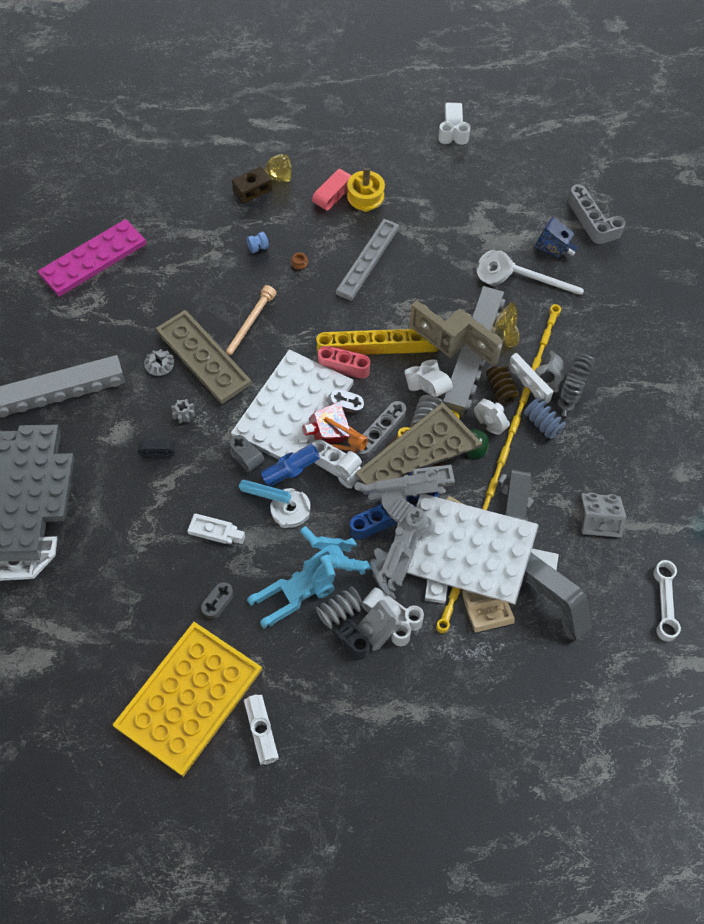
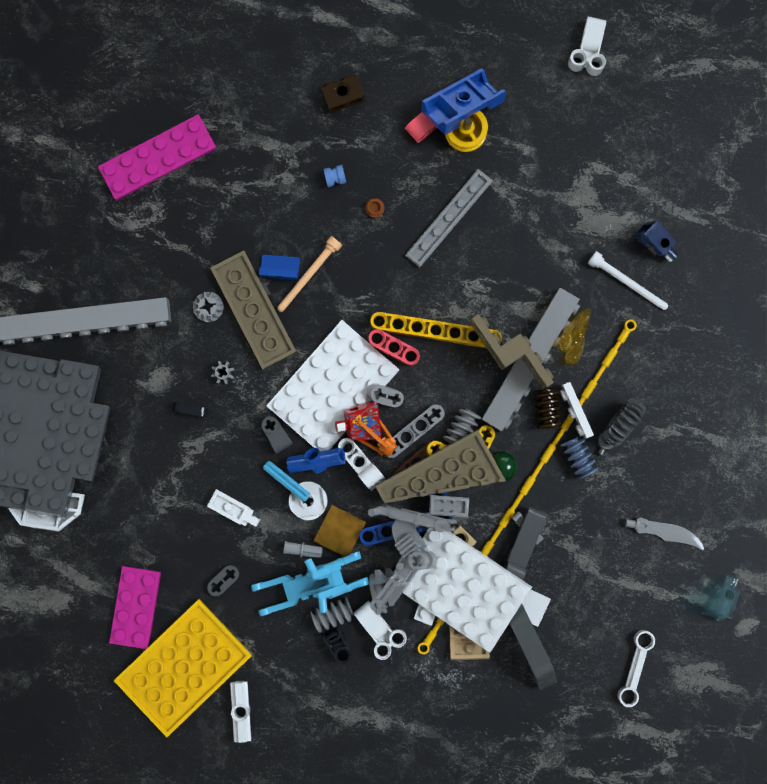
camera: 15 degrees right, 25 degrees up
clear yellow piece [265,154,292,181] -> none
light grey plate [358,600,402,651] -> none
white piece [405,360,453,397] -> none
white plate [474,399,510,435] -> none
white plate [477,250,513,286] -> none
light grey hair [535,351,565,393] -> none
light grey beam [568,184,625,244] -> none
light grey bracket [581,493,626,537] -> none
none -> dark pink plate [109,566,161,649]
none -> blue panel [259,255,300,281]
none -> light grey axle [283,541,323,558]
none -> pearl gold slope [313,505,366,557]
none -> blue piece [421,68,506,135]
none -> light grey sword [625,517,704,550]

